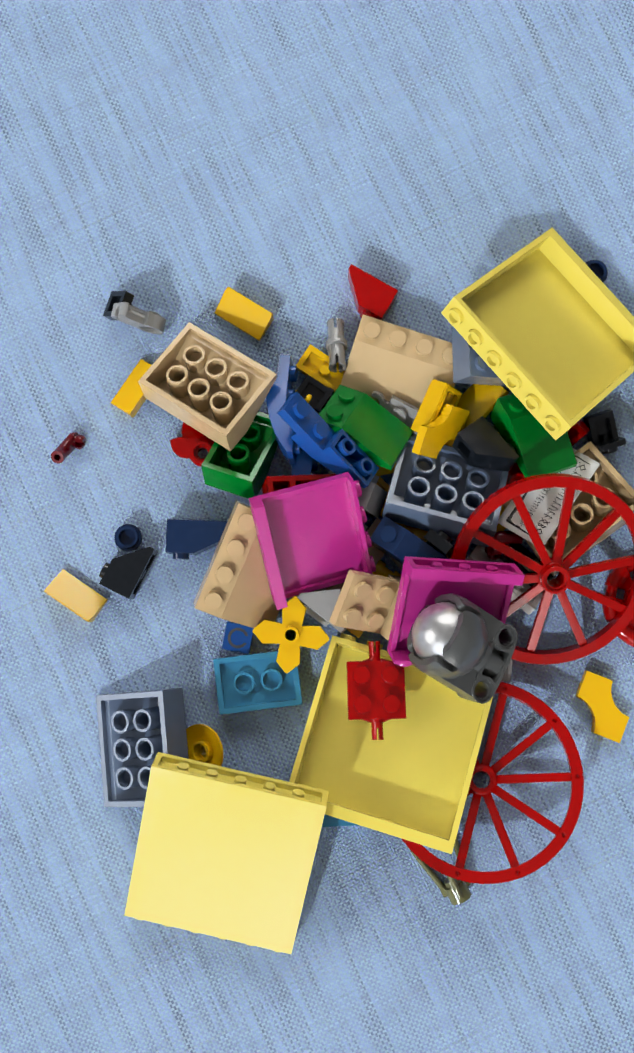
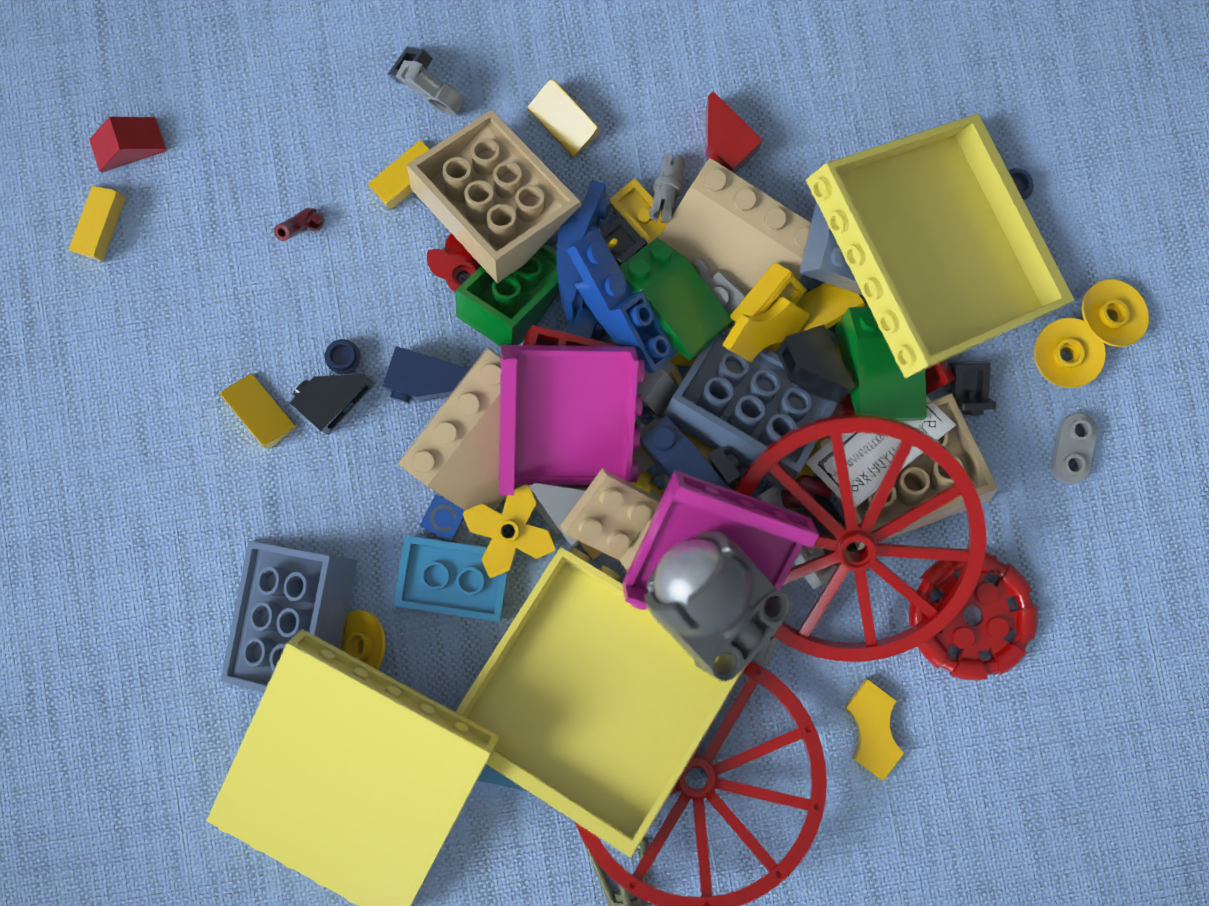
camera: 15 degrees right, 0 degrees up
red plate [346,641,406,740] -> none

